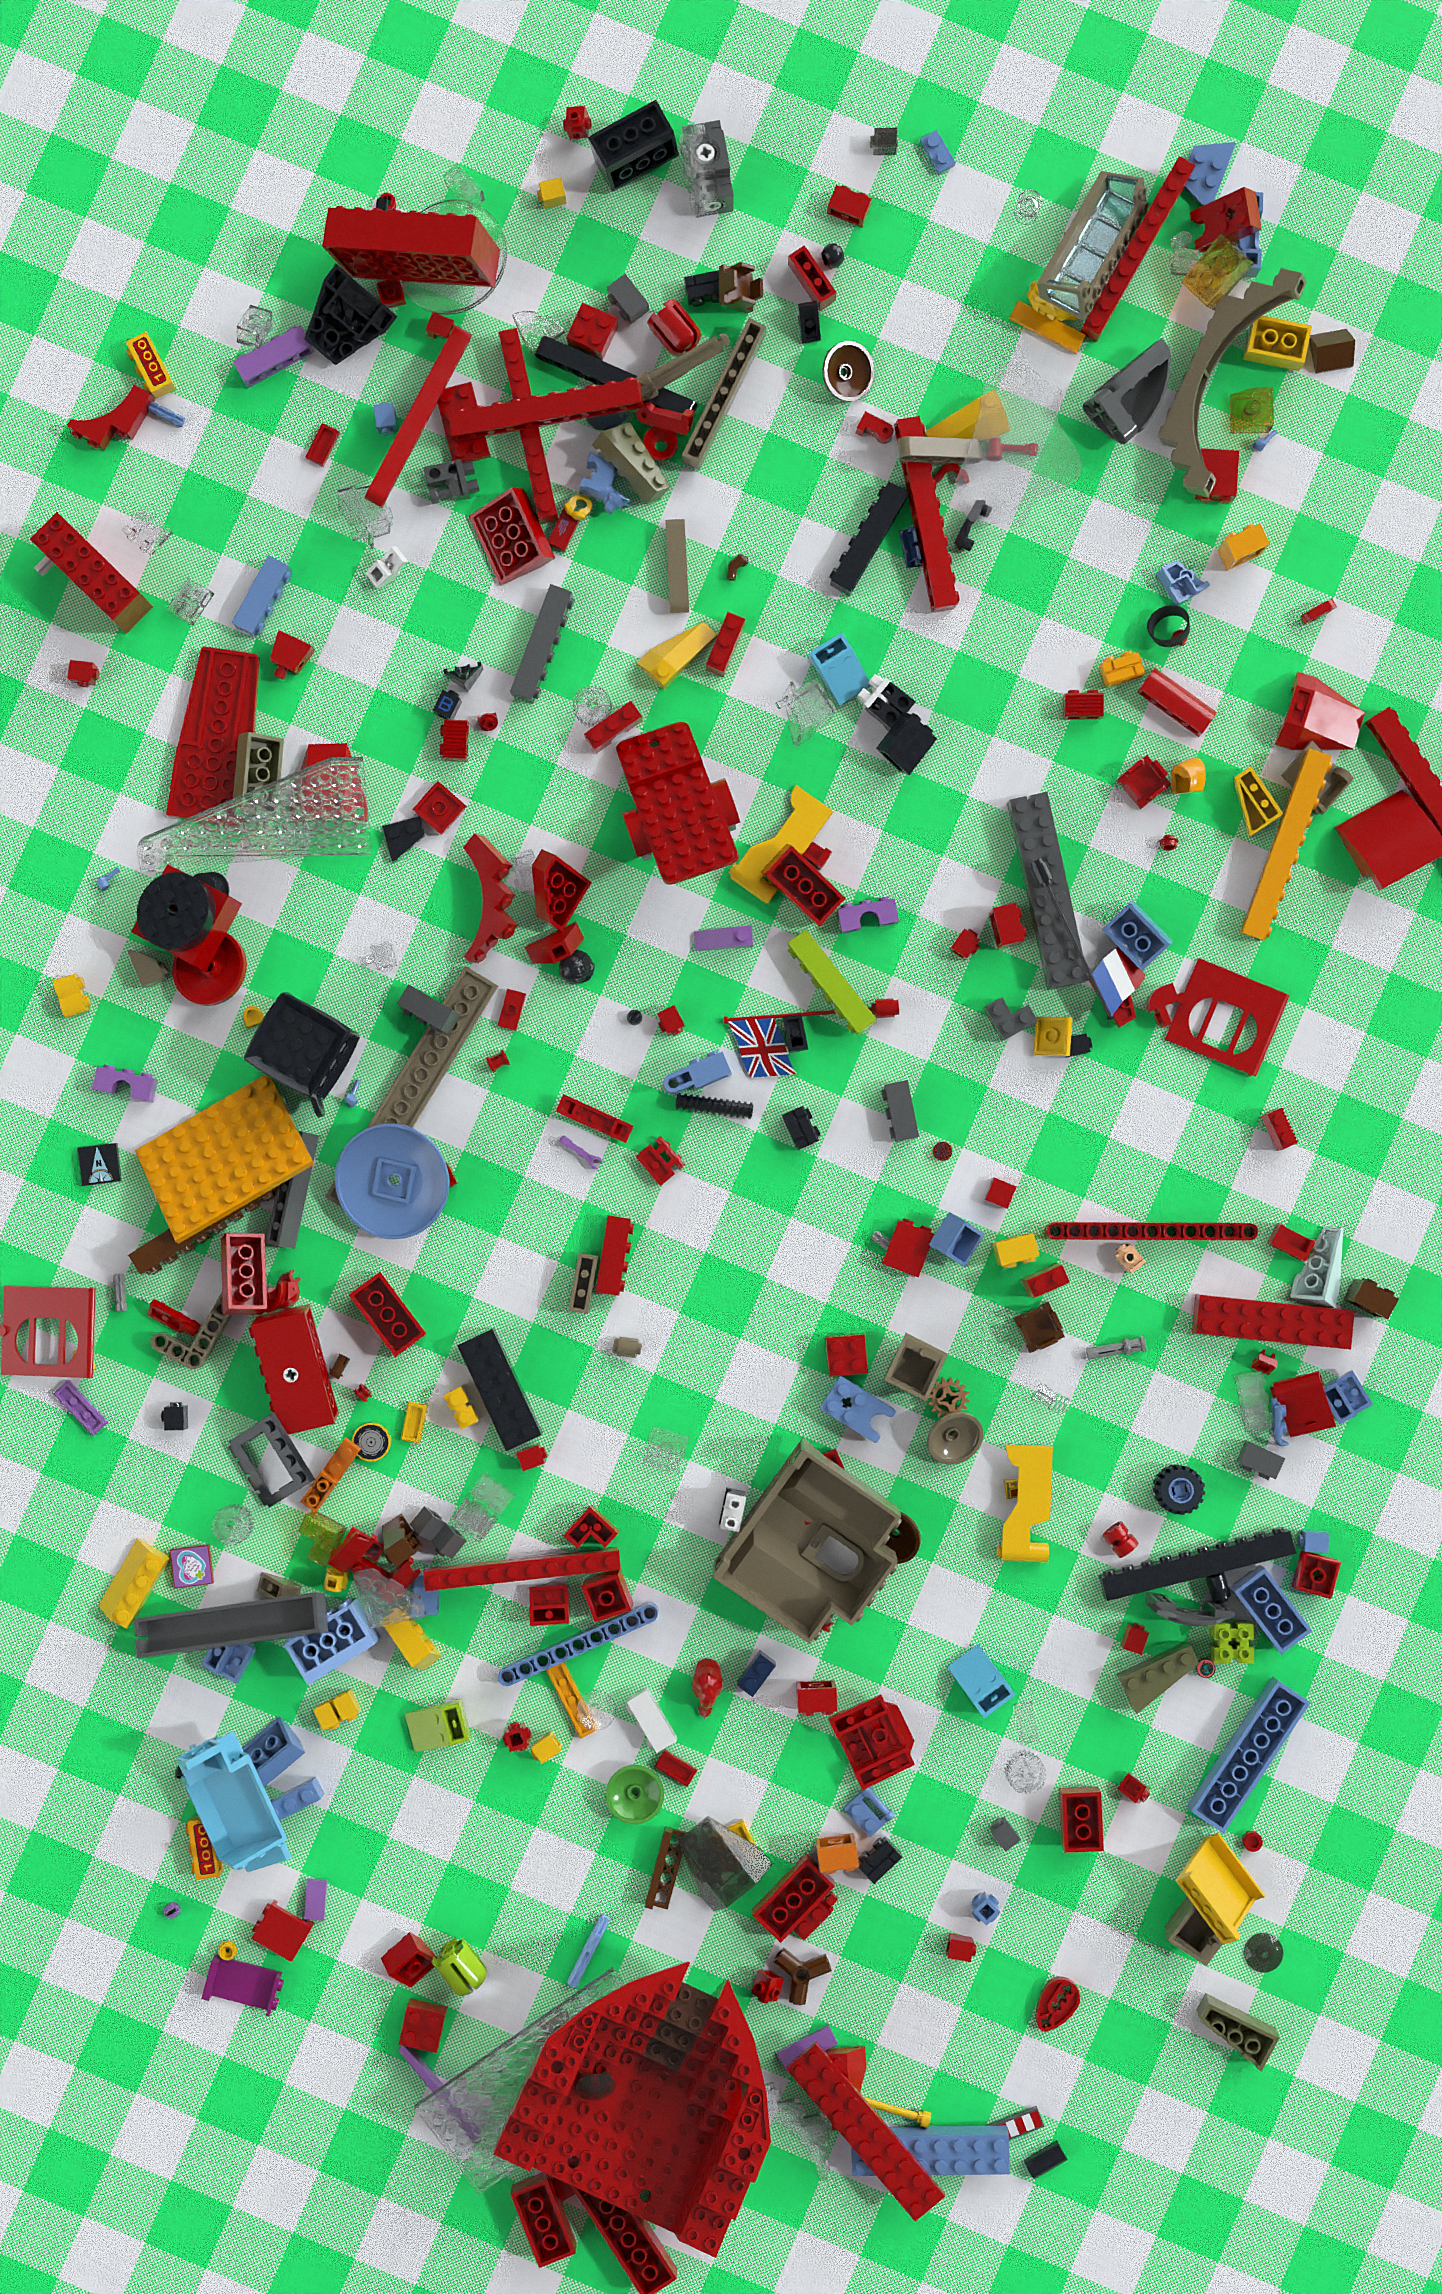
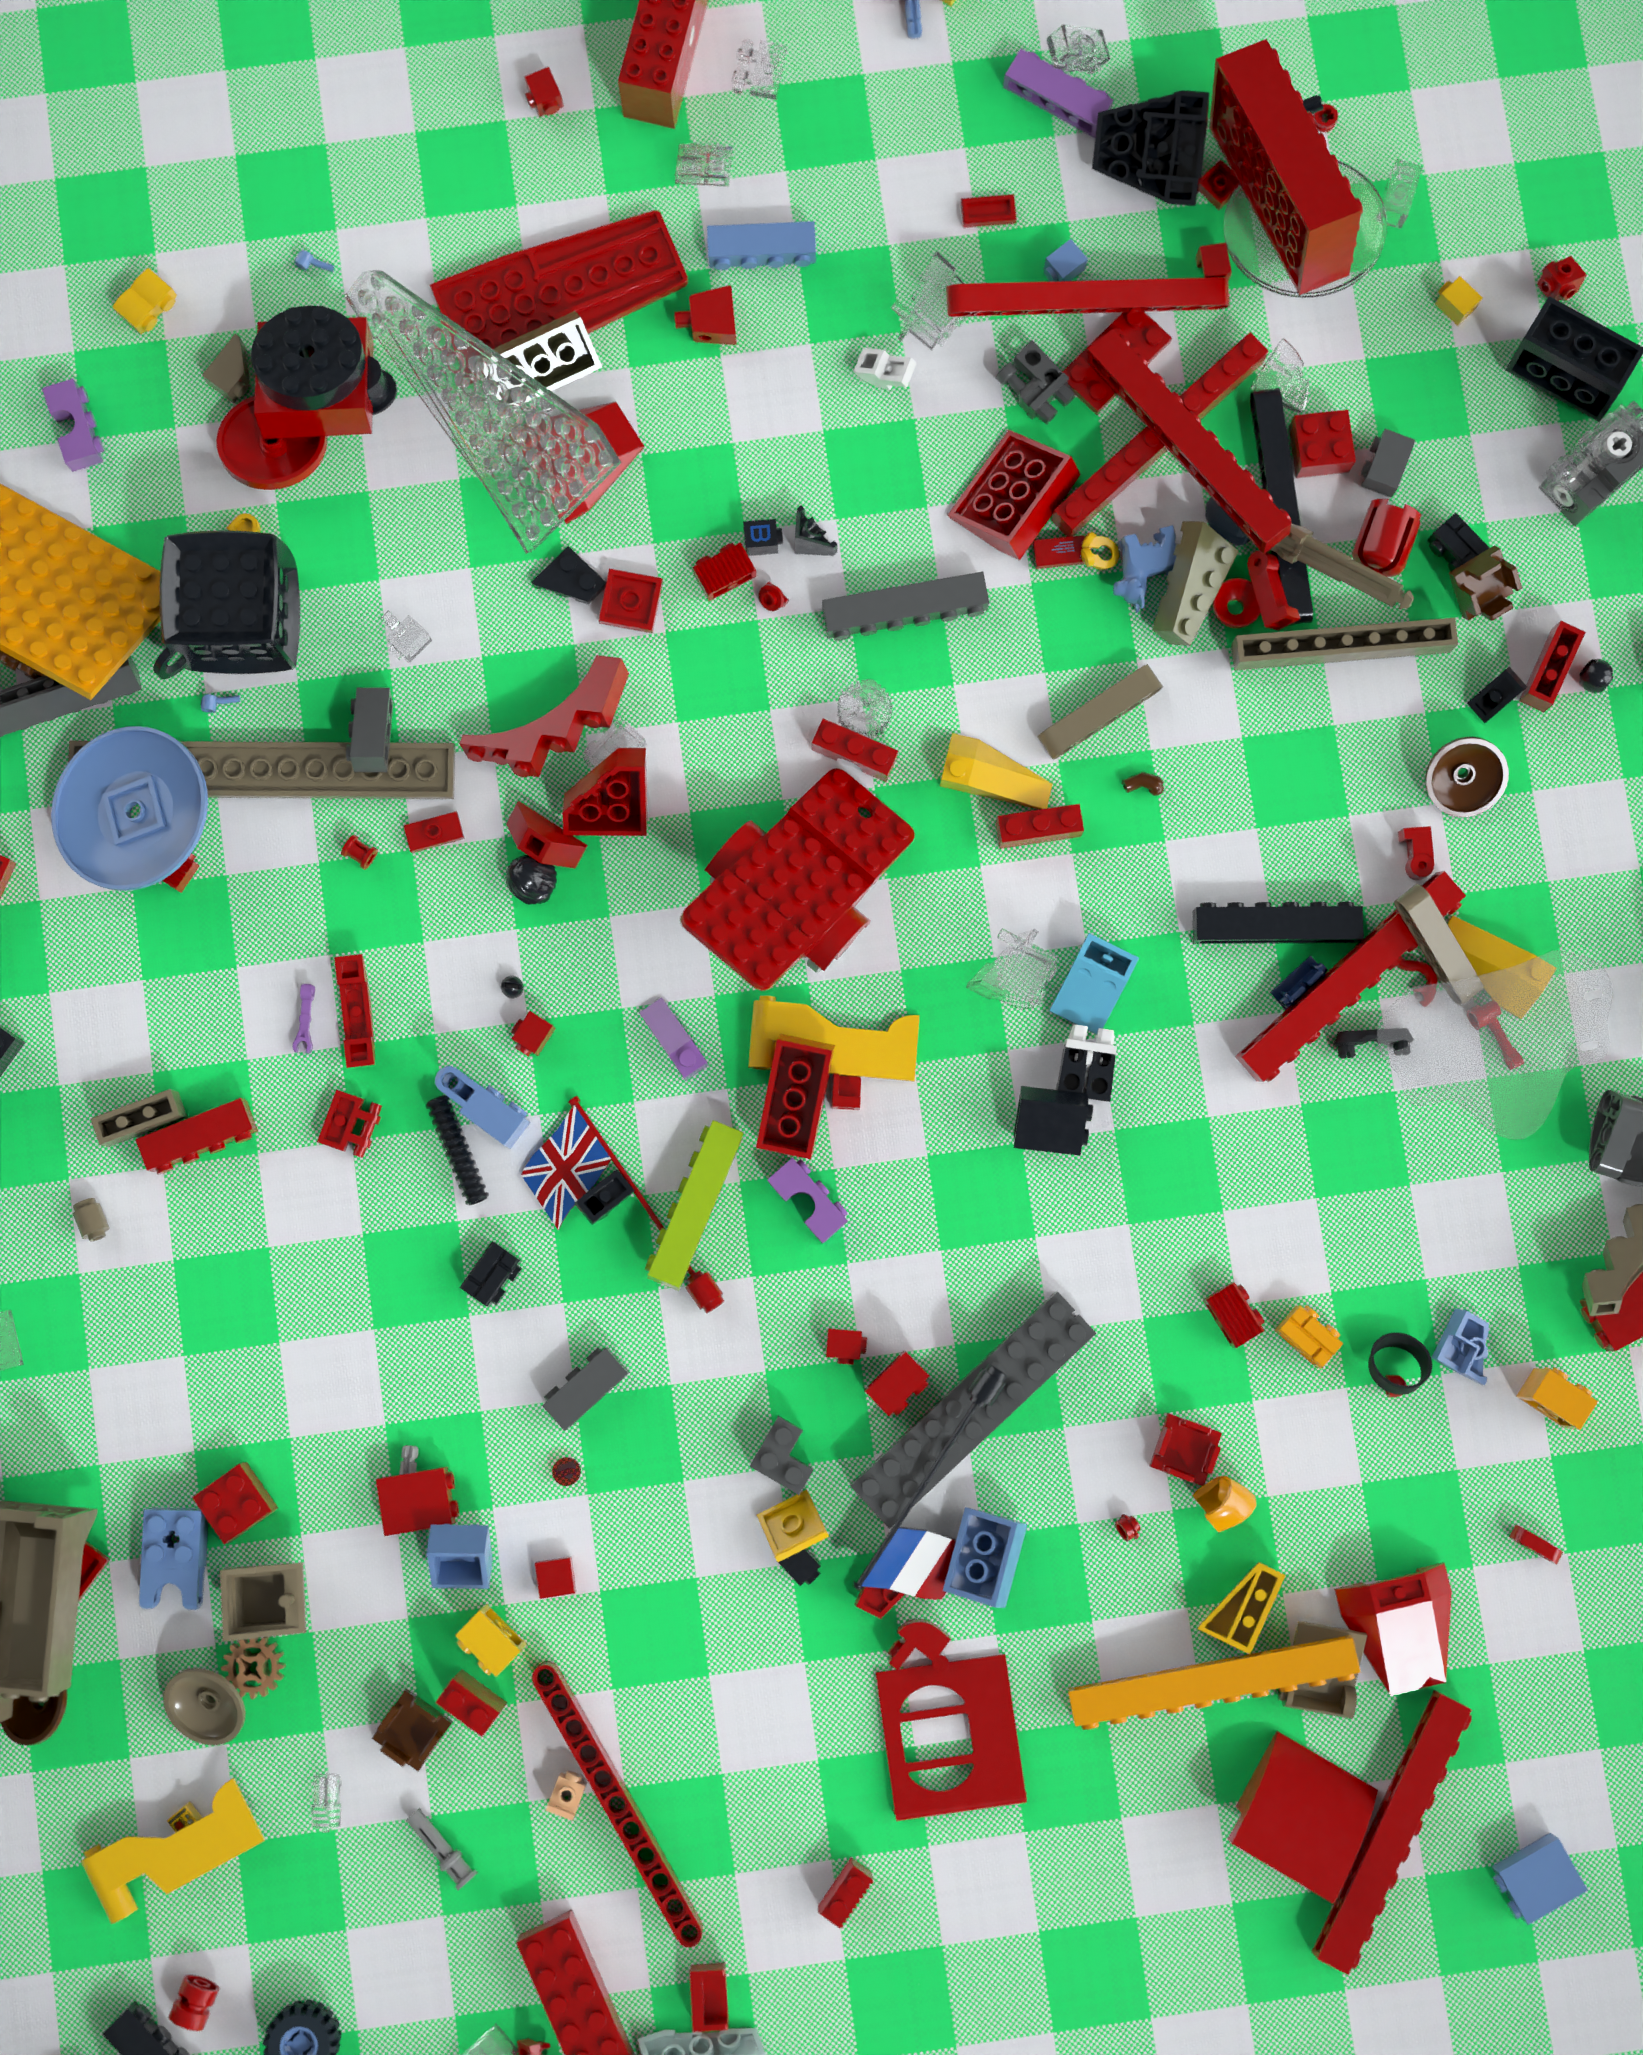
camera: 55 degrees right, 5 degrees down
red brick [1137,668,1217,737] -> none

